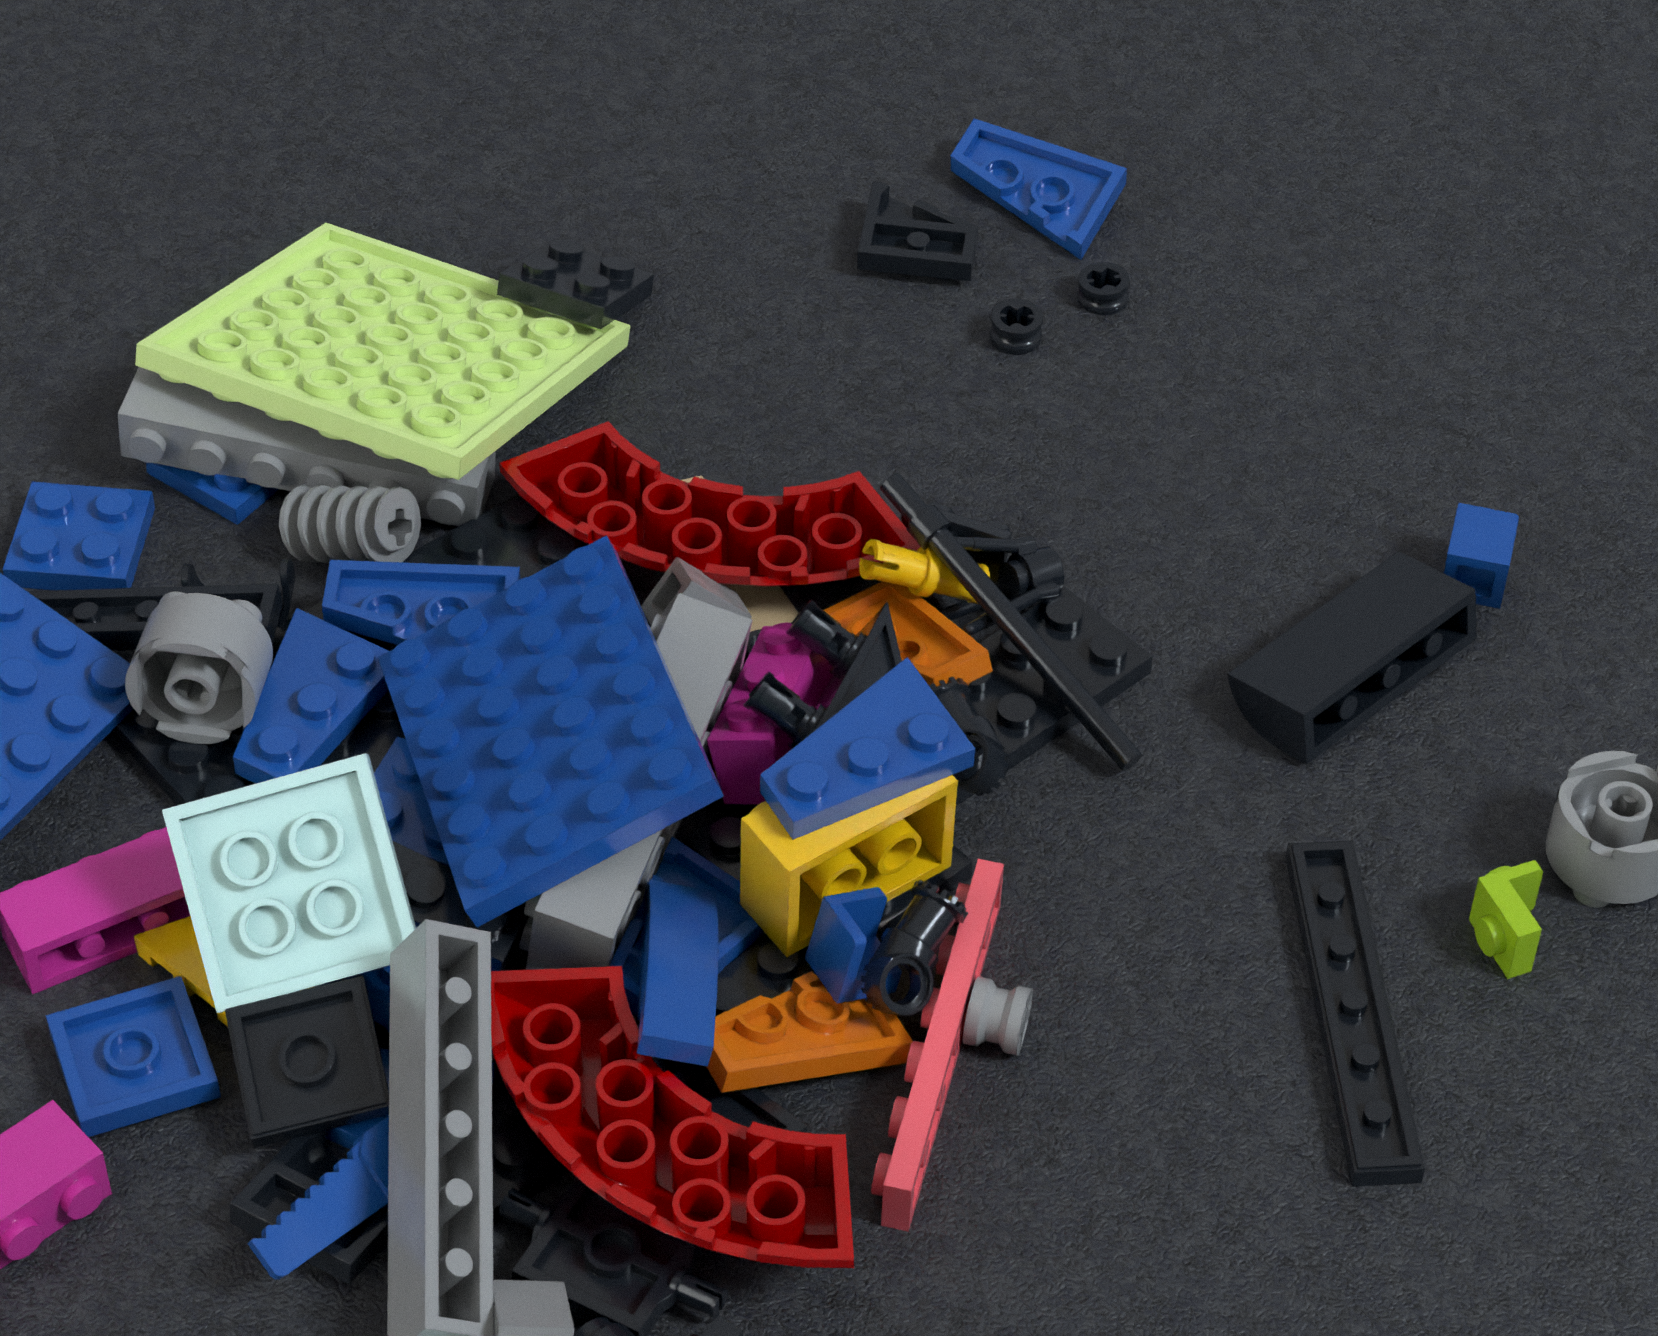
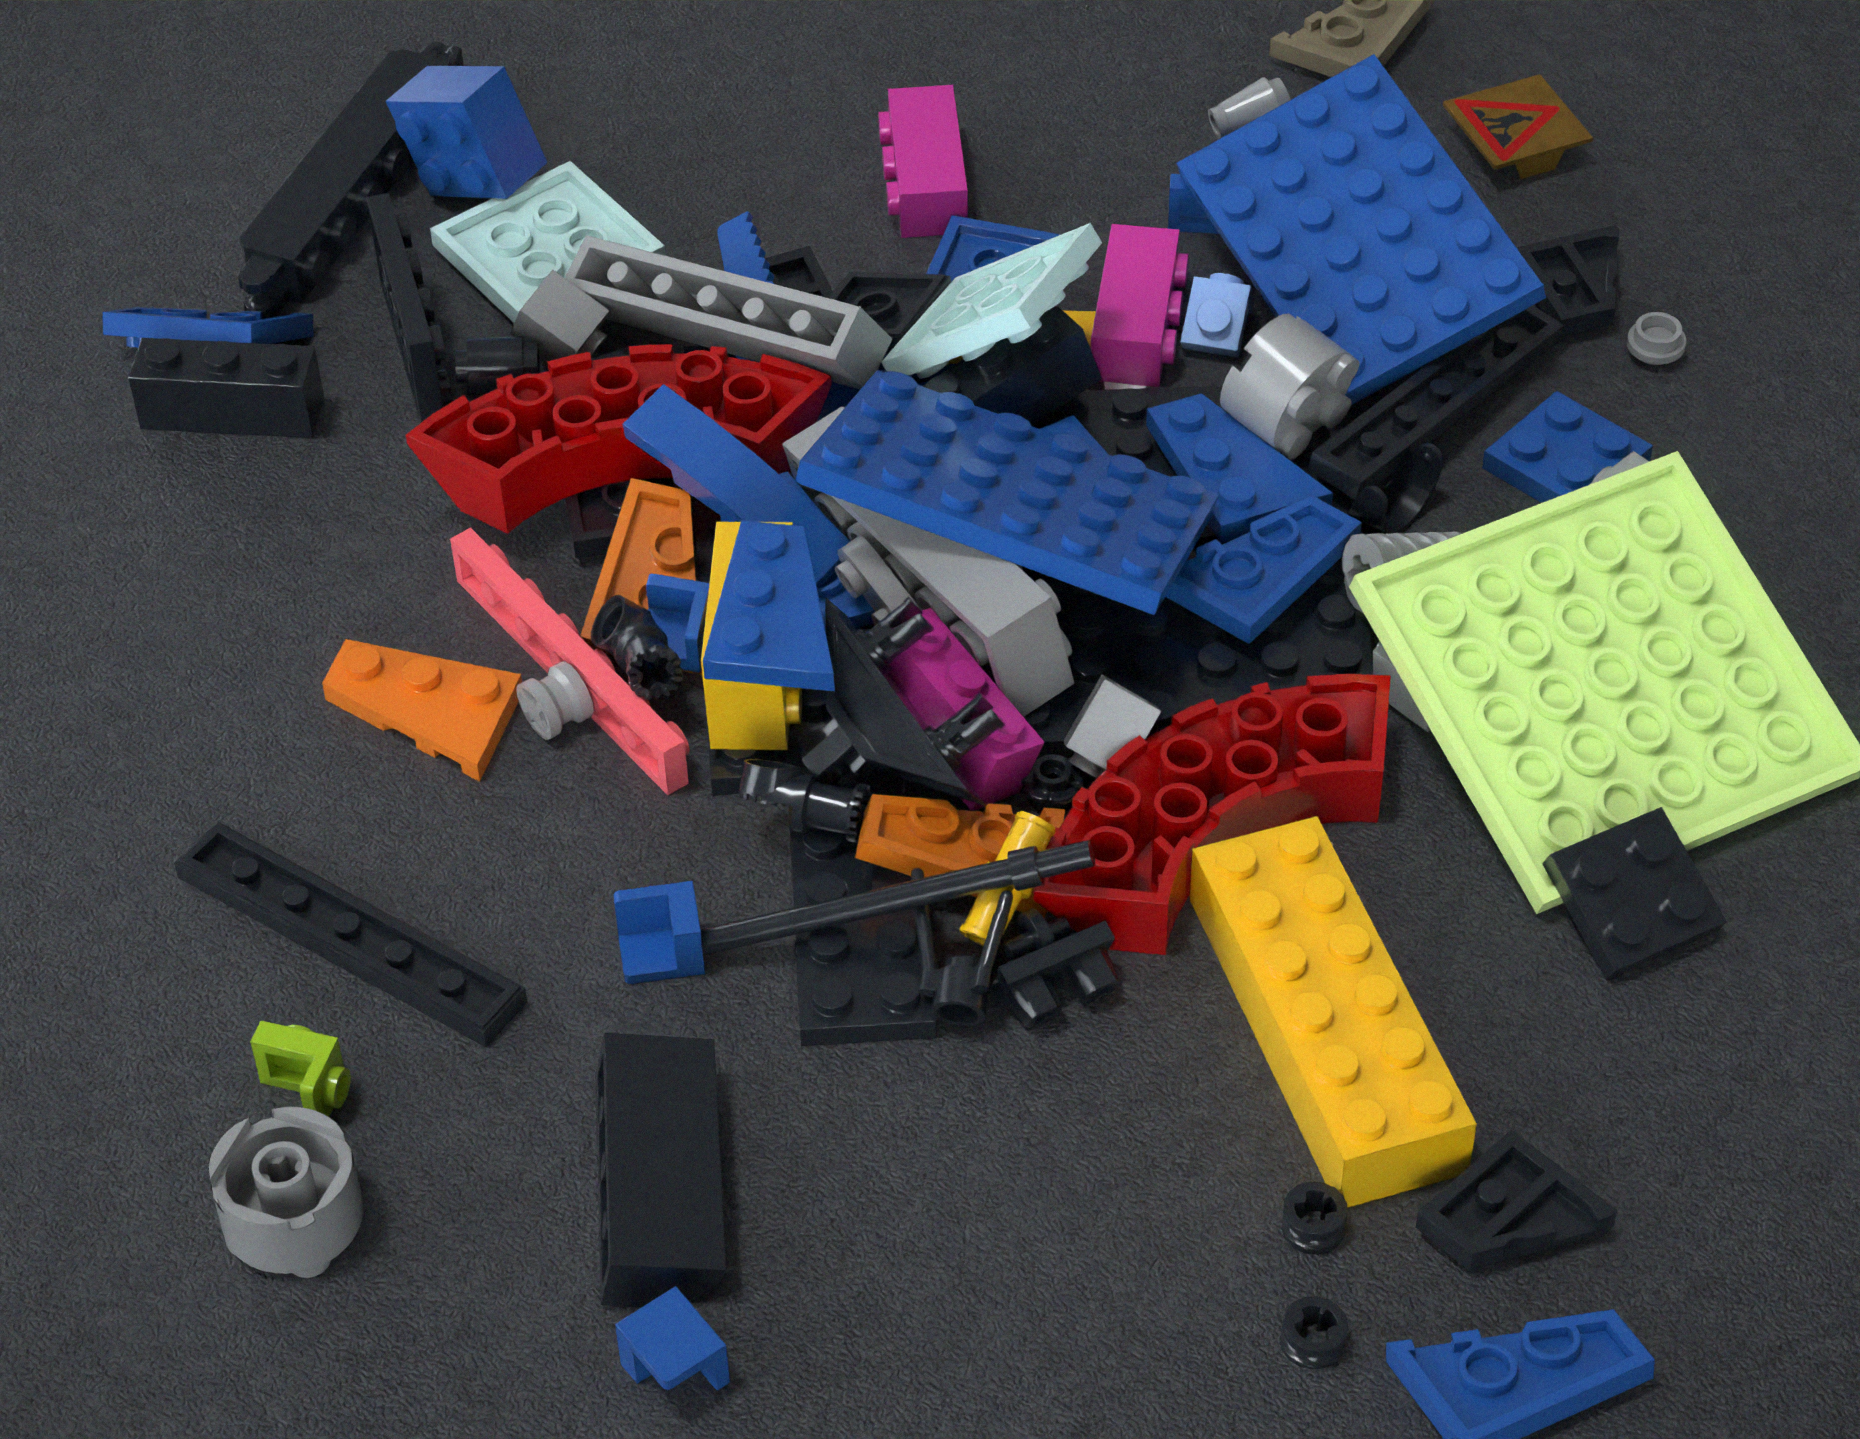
camera: 130 degrees right, 0 degrees up
none -> orange wing [322,639,522,782]
none -> blue panel [613,881,705,984]
none -> light grey plate [835,536,918,626]
none -> light blue bracket [1180,273,1254,358]
none -> yellow brick [1190,816,1477,1208]

